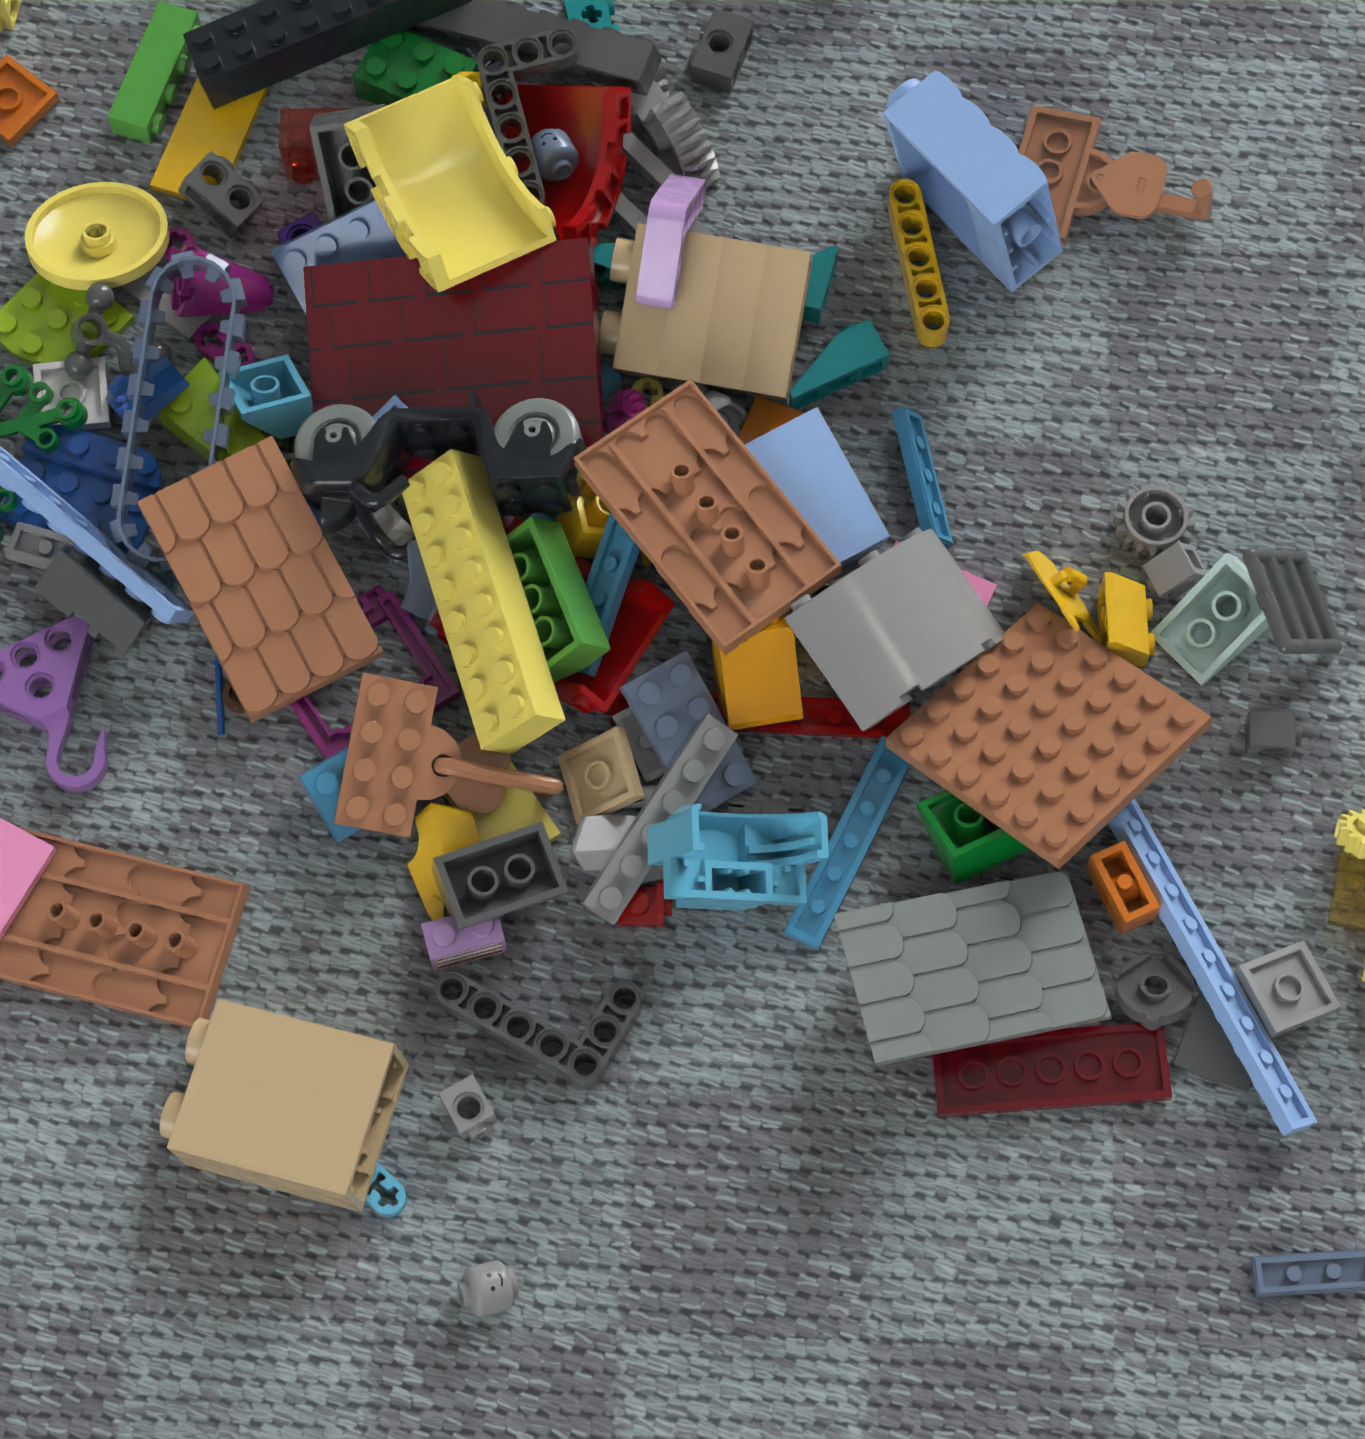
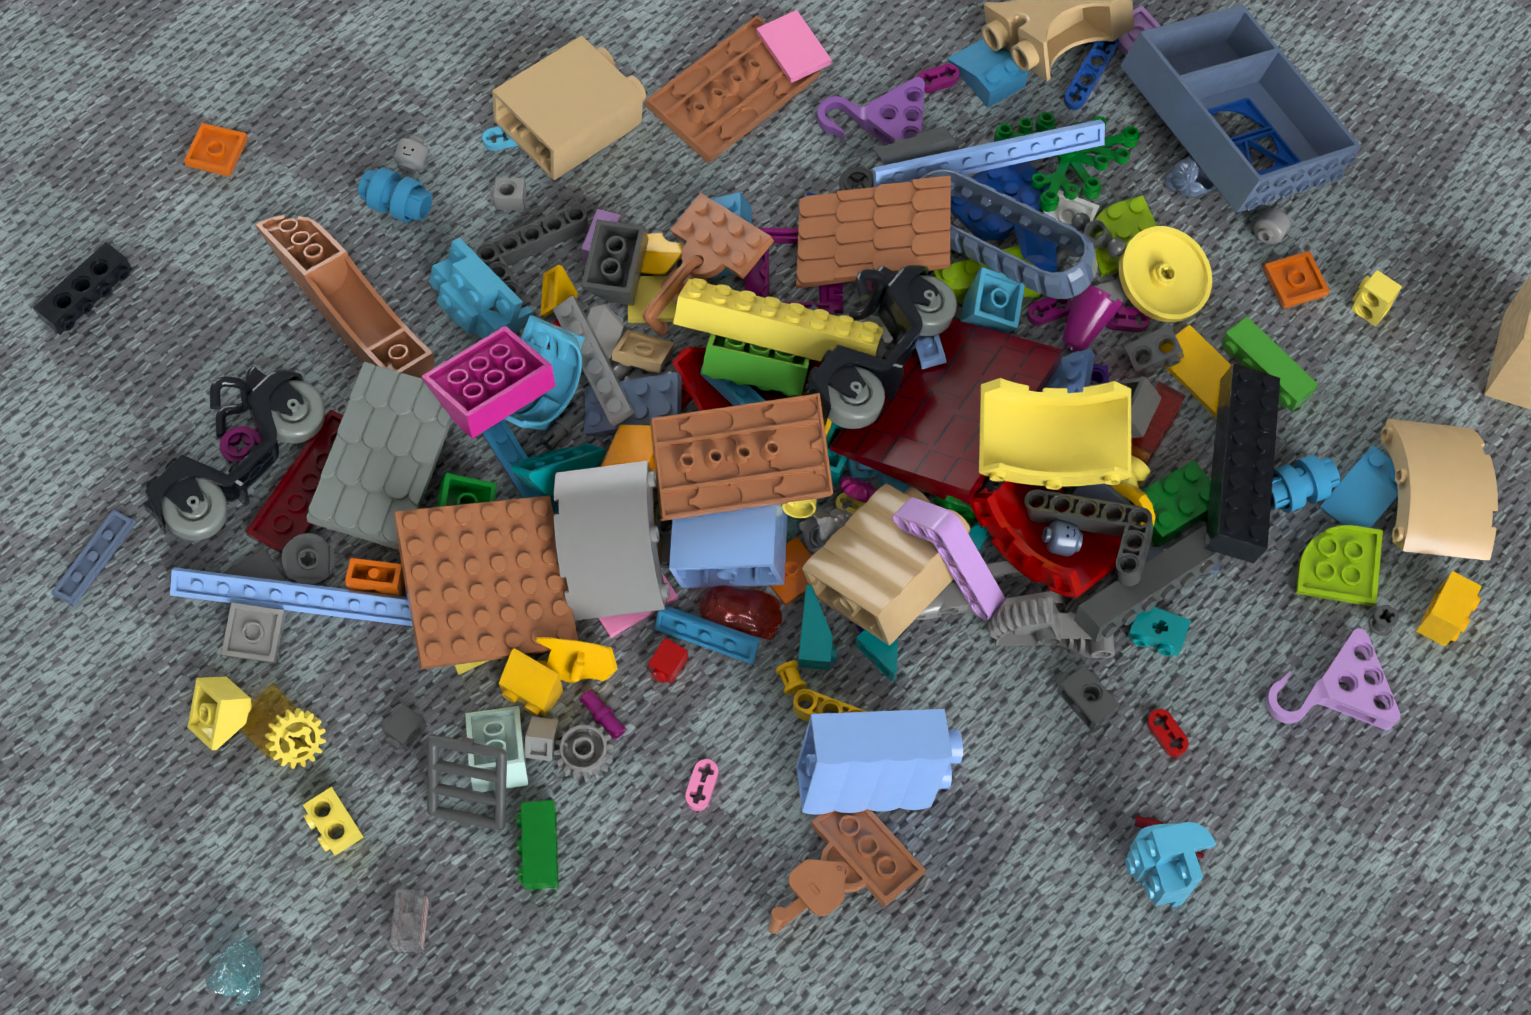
camera: 120 degrees right, 5 degrees down
none -> piece [143,366,325,541]
none -> magenta gear [220,426,261,463]
none -> nougat slope [255,215,435,379]
none -> dark azure piece [358,167,432,223]
none -> dark pink slope [422,326,555,439]
none -> medium azure piece [429,238,533,339]
none -> teal wedge [512,443,605,497]
none -> green brick [516,800,559,890]
none -> yellow slope [540,265,578,316]
none -> magenta pin [579,689,627,740]
none -> red brick [648,638,688,684]
none -> bright pink beam [685,759,719,811]
none -> clear red hair [699,585,782,640]
none -> yellow bush [775,660,807,695]
none -> dark grey gear [839,167,874,191]

